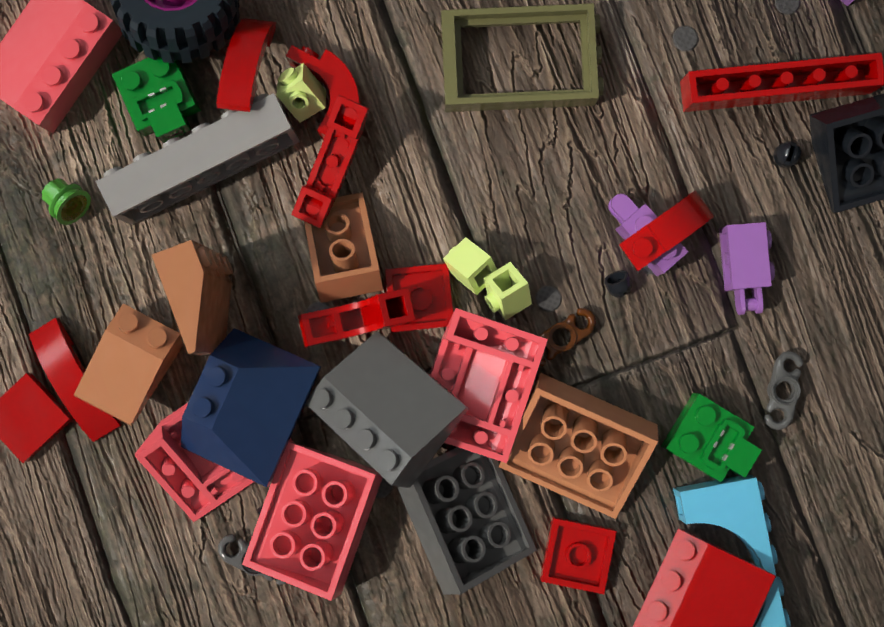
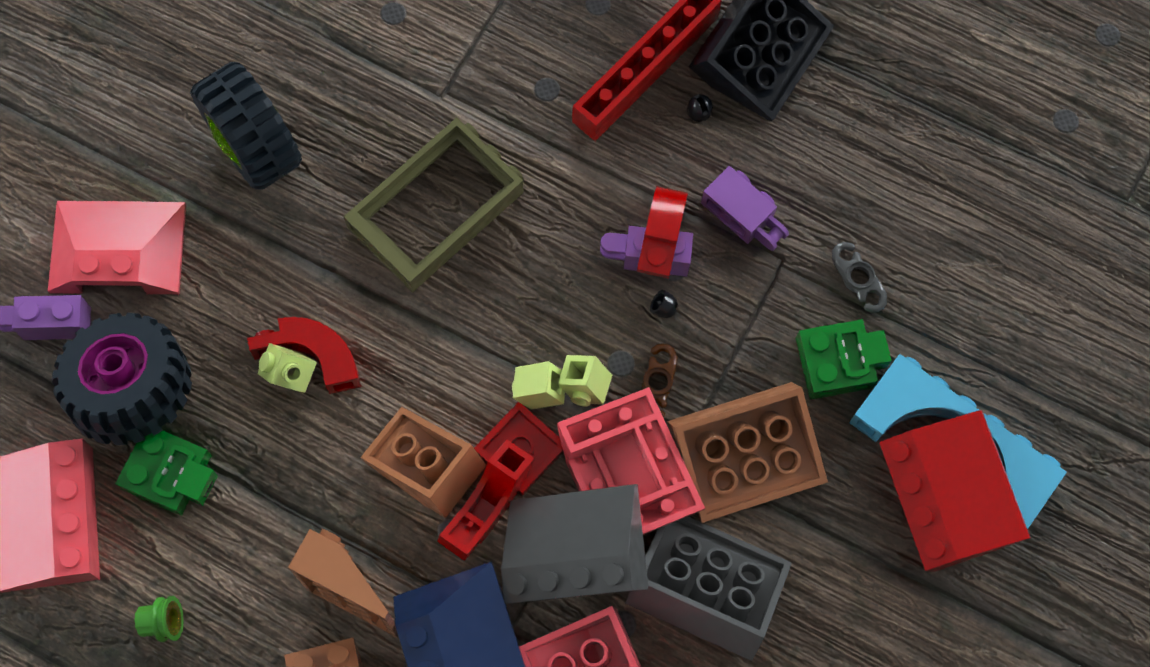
camera: 45 degrees left, 15 degrees down
light grey brick [95,93,300,225] -> none
red slope [216,18,276,112] -> none
red slope [291,95,369,228] -> none
red tile [540,516,617,595] -> none

